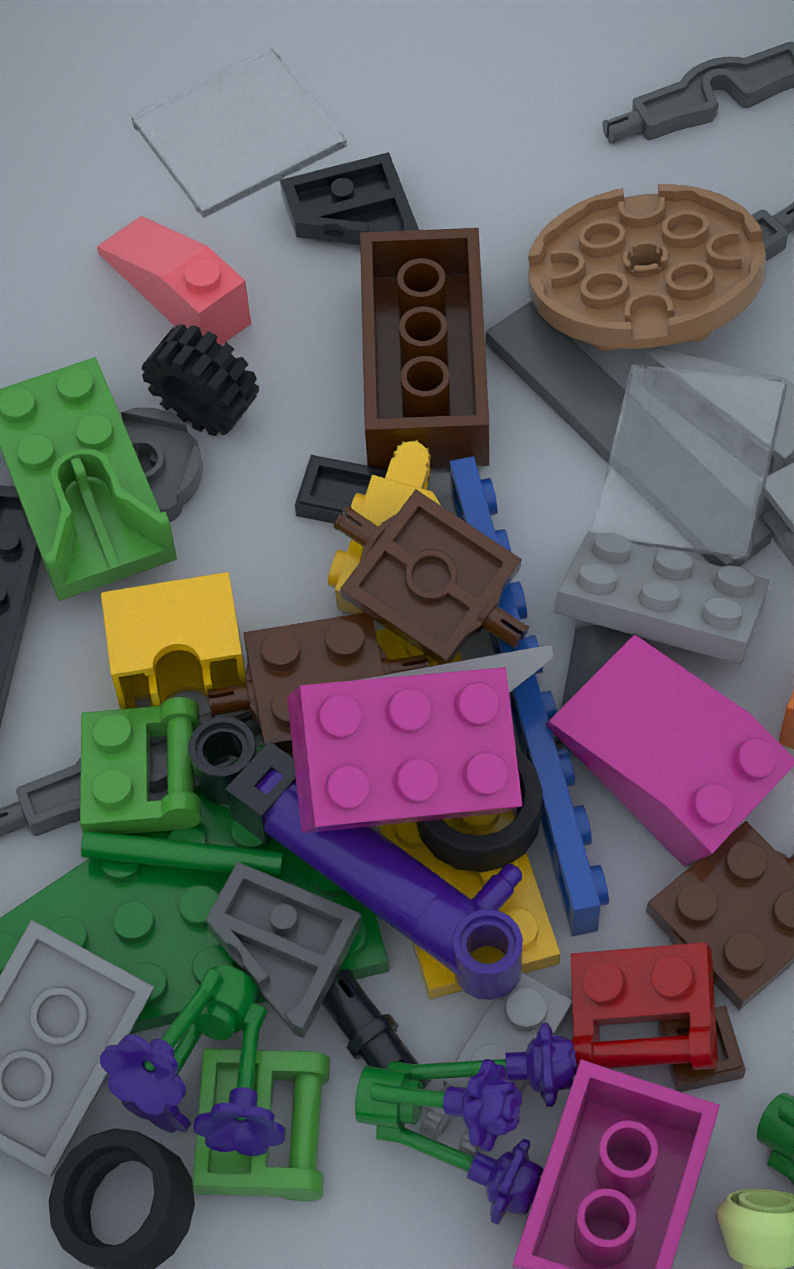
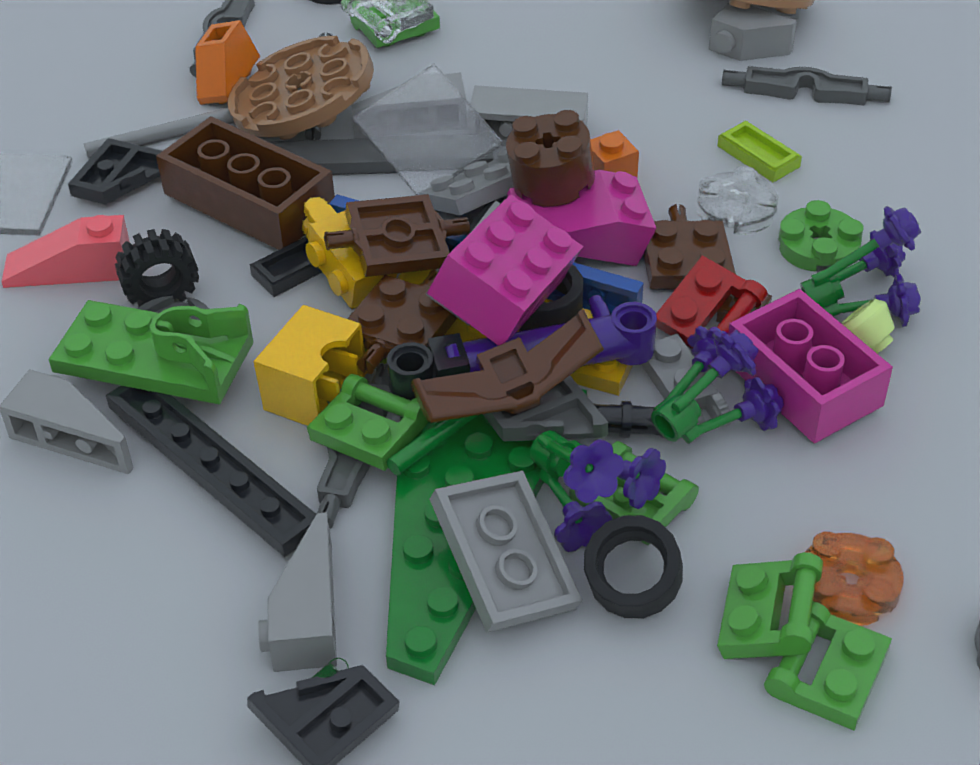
camera: 55 degrees left, 15 degrees down
none -> light grey bar [84,108,234,158]
none -> orange slope [195,20,260,105]
none -> reddish brown plate [411,309,604,423]
none -> reddish brown brick [506,110,595,207]

